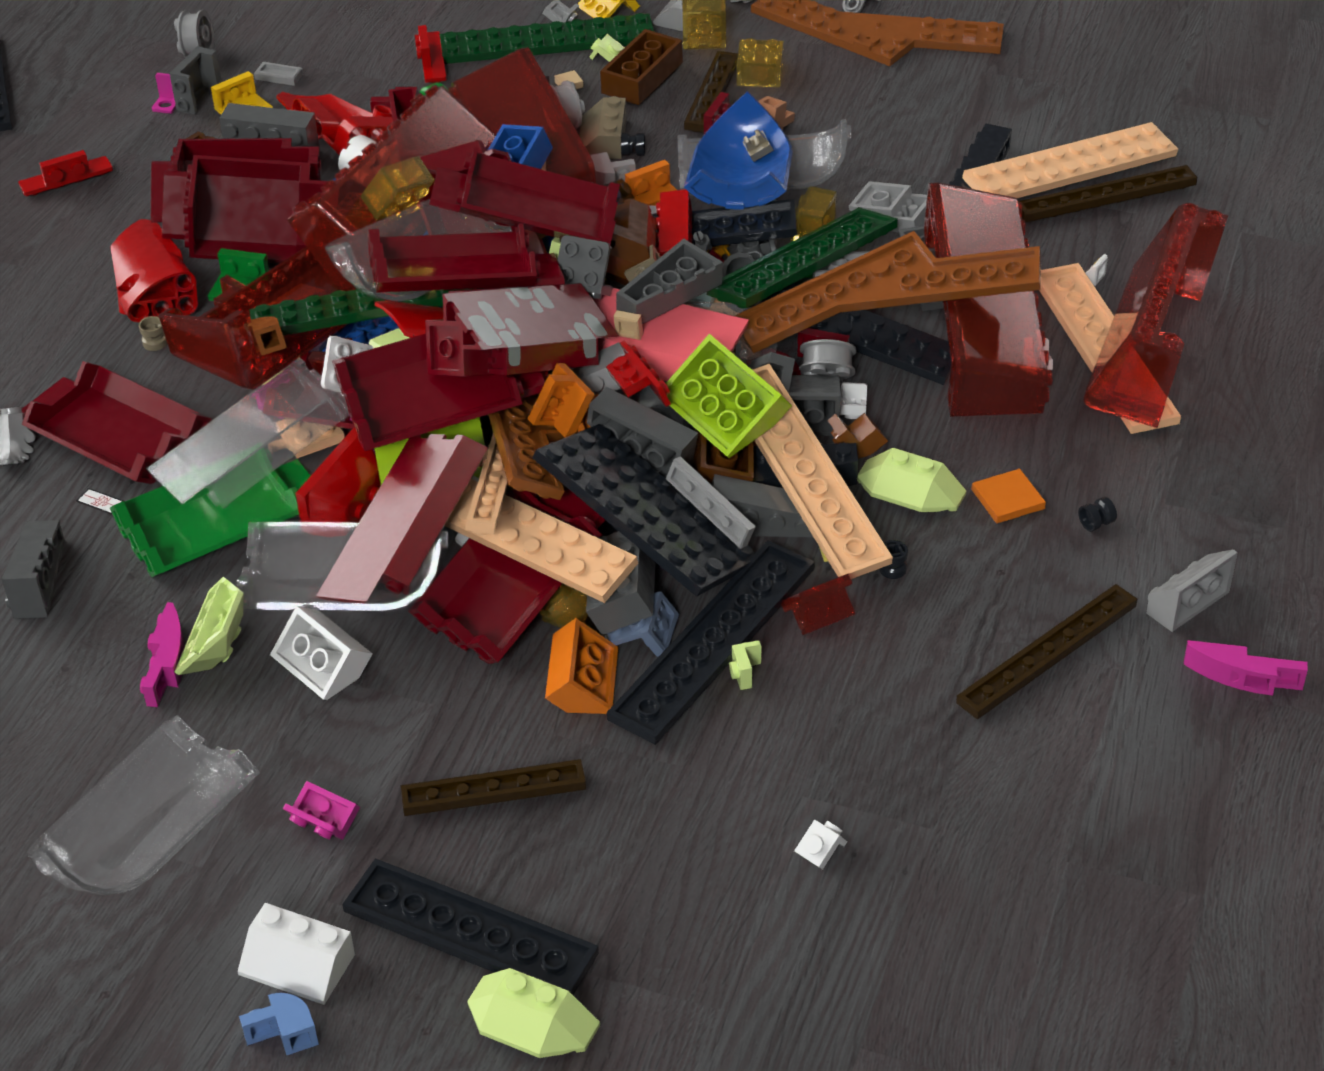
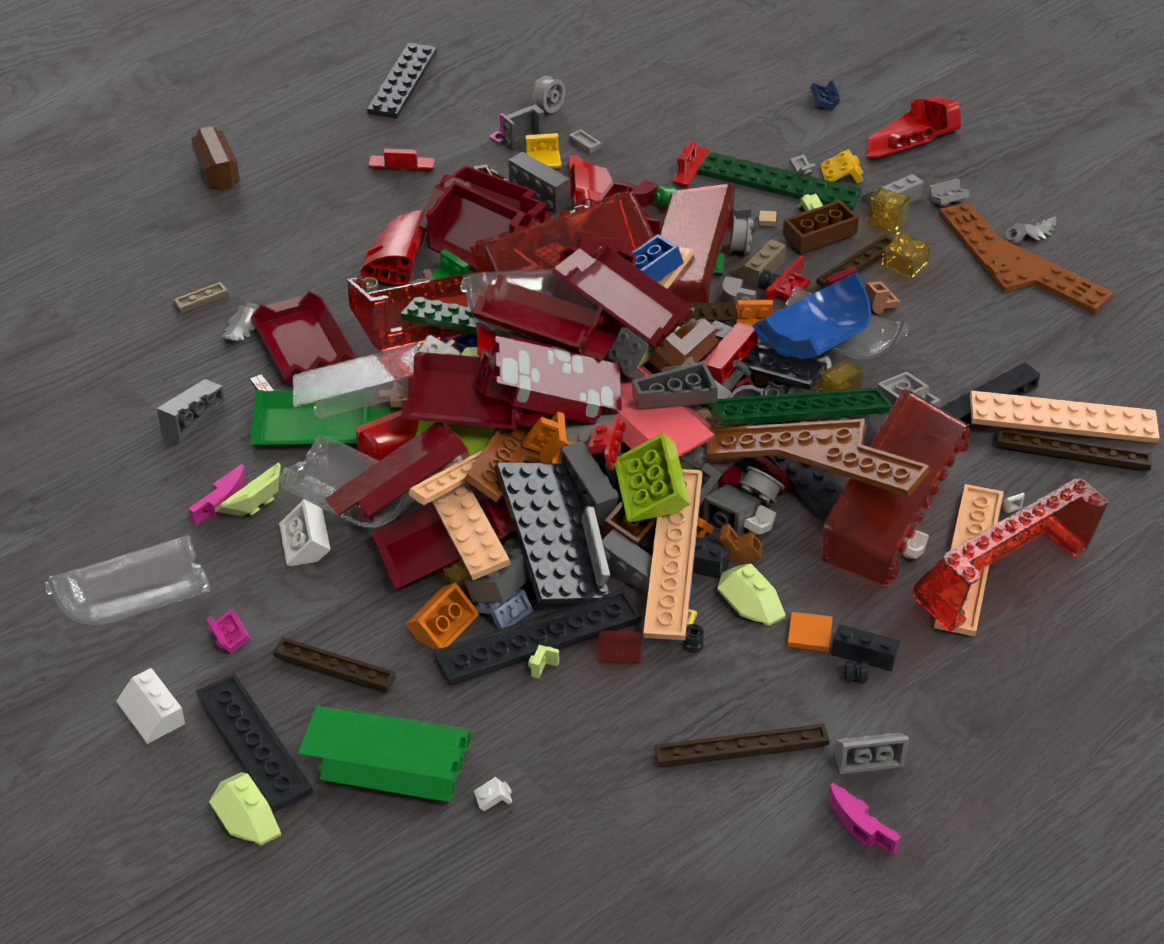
camera: 30 degrees right, 0 degrees up
dark orange brick [226,317,287,357] -> none
medium blue brick [239,993,319,1056] -> none
clear yellow brick [360,156,435,221] -> none
tan tile [613,310,643,340] -> none
dark tan tile [743,130,773,162] -> none
none -> green panel [298,706,472,802]
none -> red bracket [765,255,810,302]
none -> black brick [831,624,900,672]

